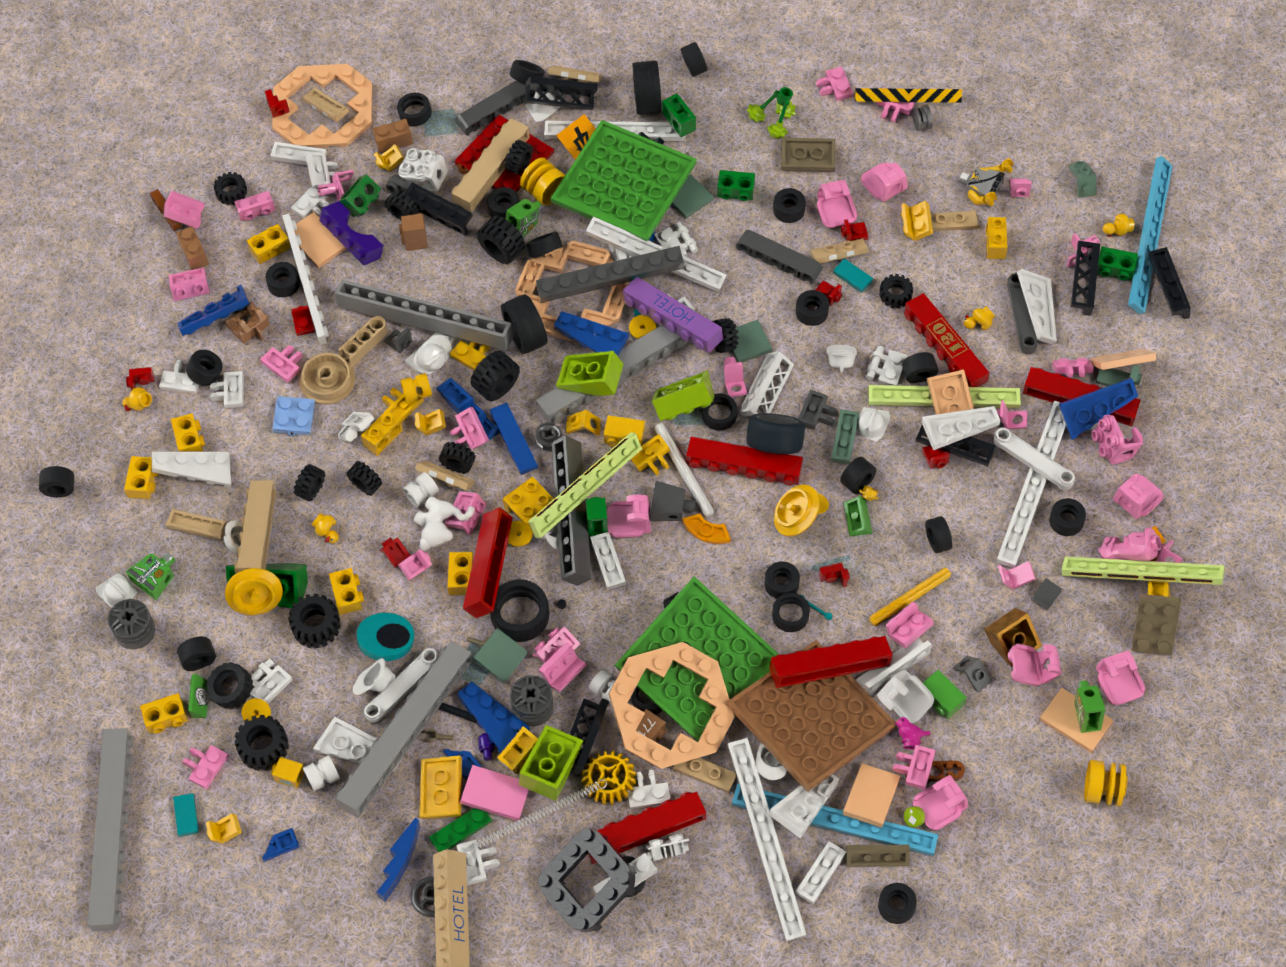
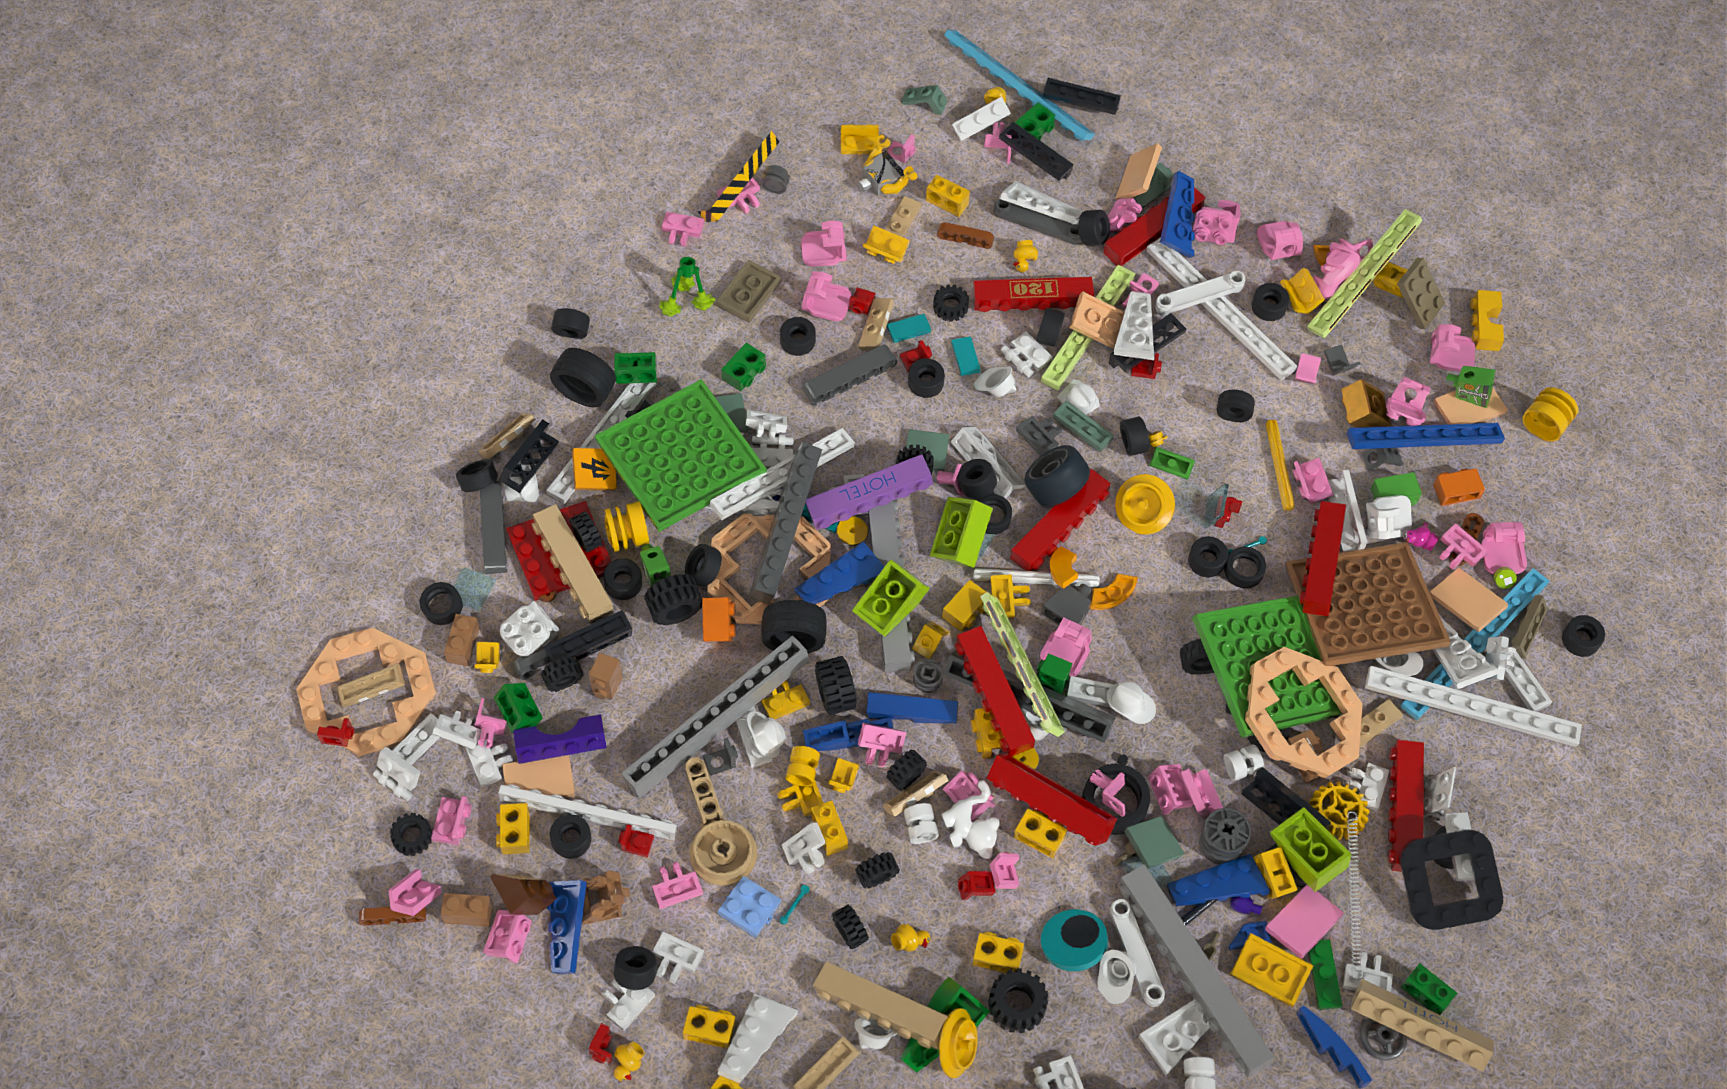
camera: 65 degrees left, 0 degrees up
none -> white plate [373,747,420,801]
none -> reddish brown slope [490,874,556,915]
none -> orange brick [702,597,736,643]
none -> white hinge [745,409,787,440]
none -> teal hinge [779,885,810,925]
none -> yellow bracket [841,124,879,154]
none -> dark orange beam [937,222,994,249]
none -> teal tile [951,336,981,376]
none -> white plate [952,97,1011,141]
none -> red brick [954,626,1035,758]
none -> black tyre [957,459,997,499]
none -> light orange tile [1050,546,1078,589]
none -> black tyre [1078,209,1110,246]
none -> bright pink bracket [1090,769,1125,817]
none -> white piece [1106,682,1156,724]
none -> yellow bracket [1280,268,1325,314]
none -> blue plate [1346,423,1505,449]
none -> green brick [1400,963,1457,1015]
none -> orange brick [1433,468,1485,506]
none -> yellow arch [1470,290,1504,351]
none -> white hinge [1484,636,1516,681]

